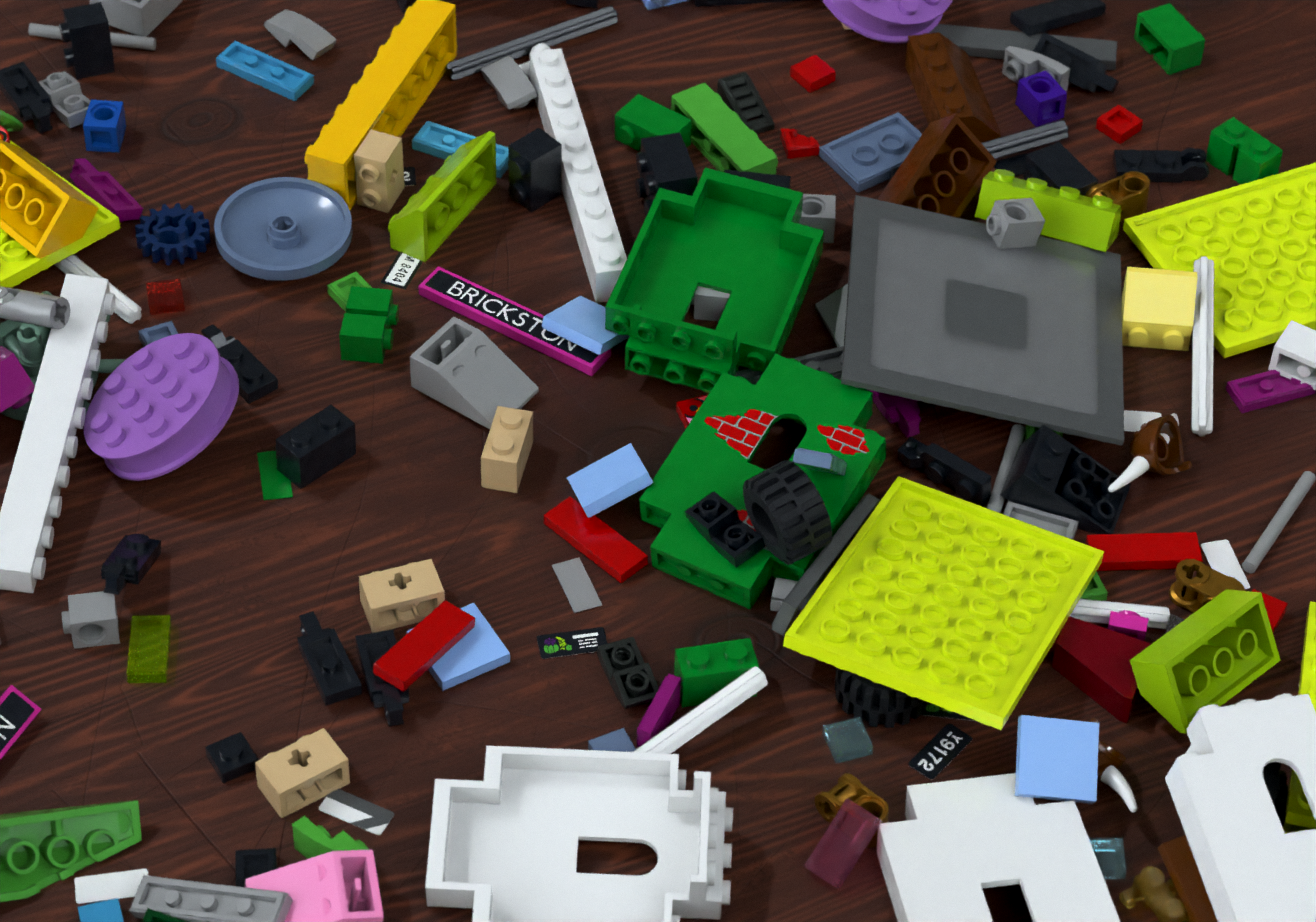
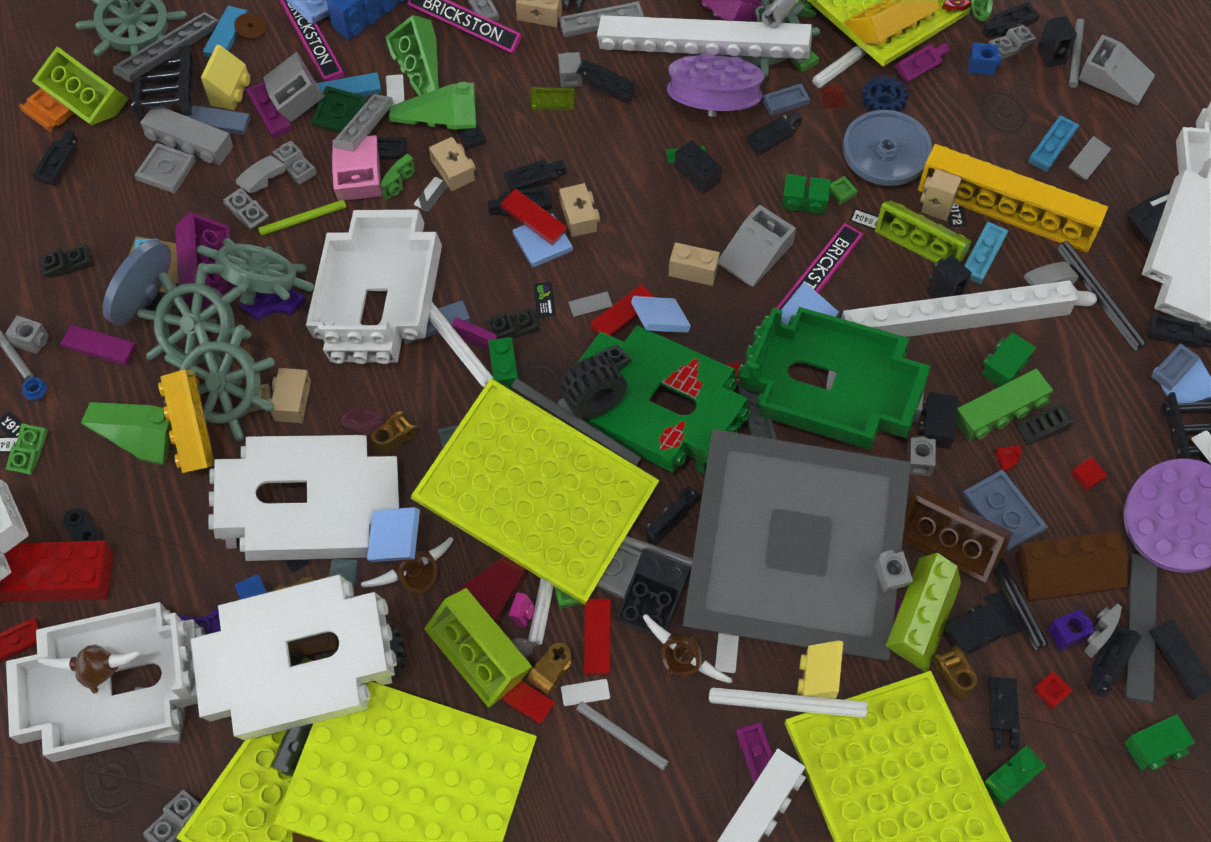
camera: 95 degrees right, 15 degrees up
black brick [635,132,698,217] -> none
sand blue tile [793,448,847,476] -> none
none -> bright green wedge [389,82,476,129]

